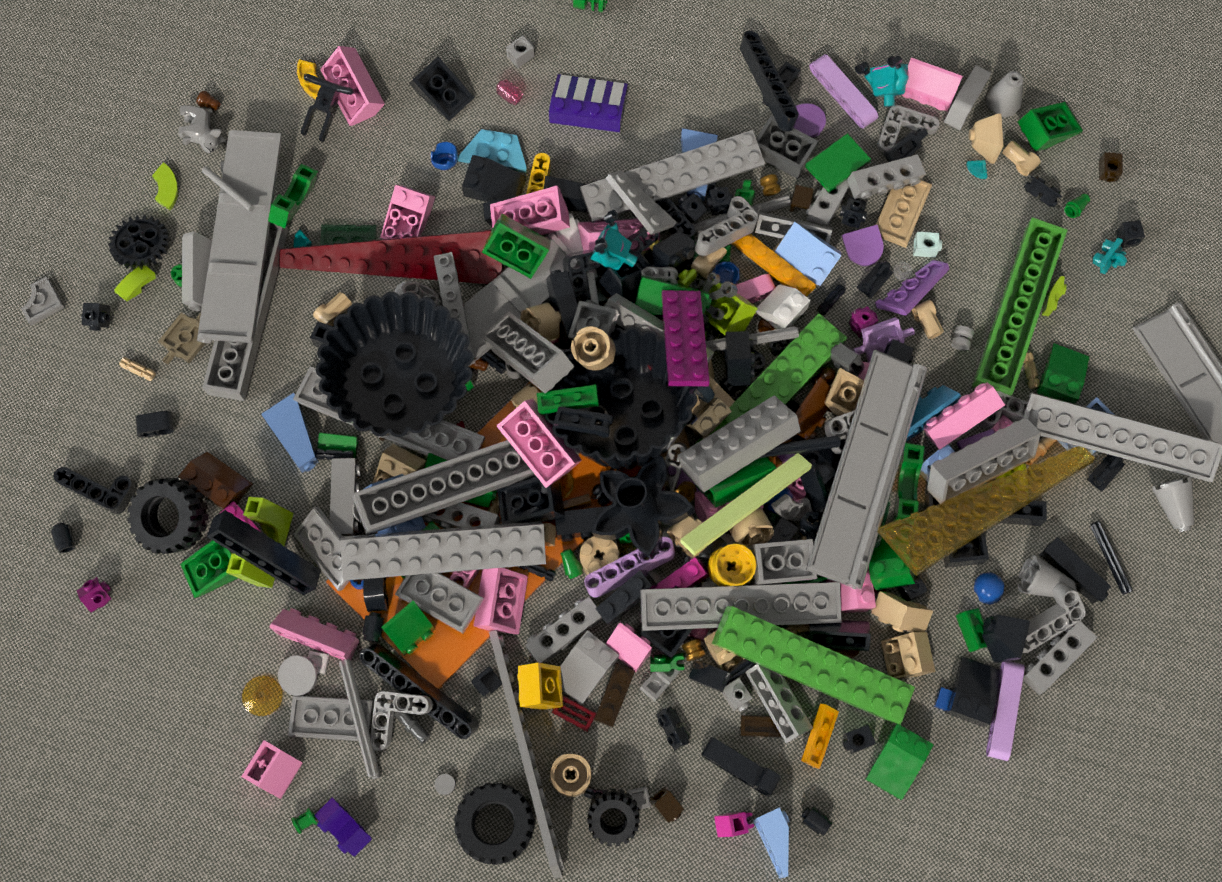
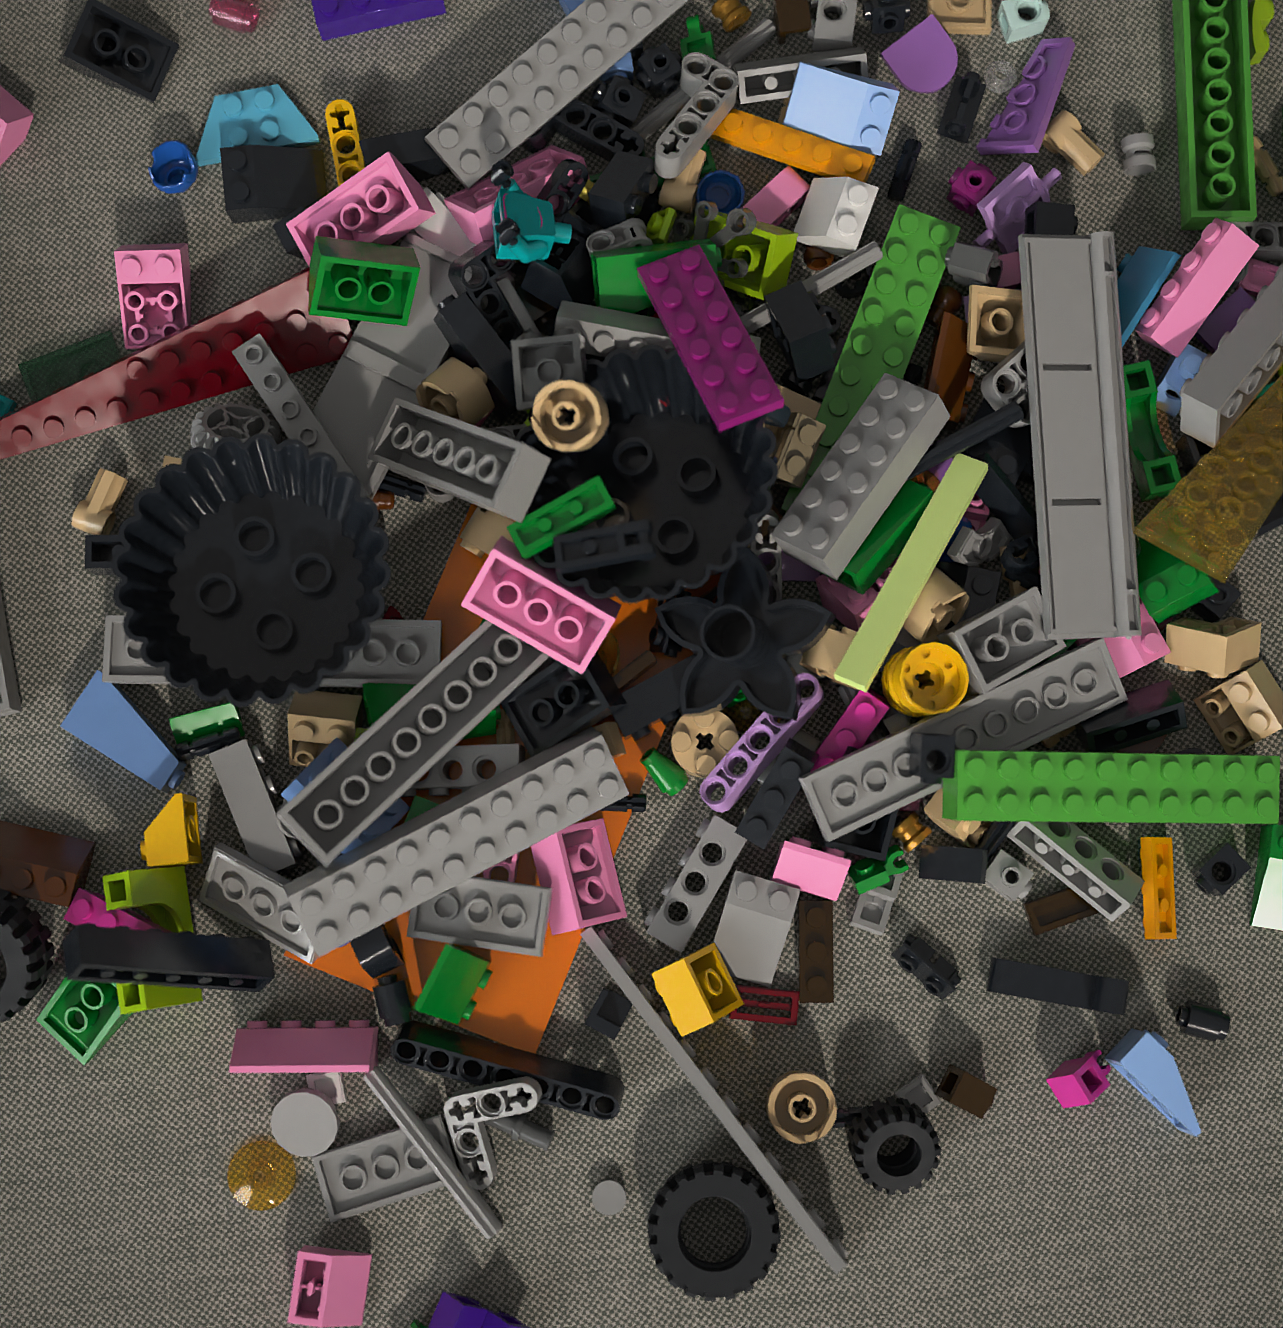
camera: 20 degrees left, 10 degrees up
light grey wing [605,170,677,235] -> none
pearl gold wheel [676,481,697,502] -> none
none -> yellow slope [140,793,203,868]
none -> black brick [909,733,956,784]

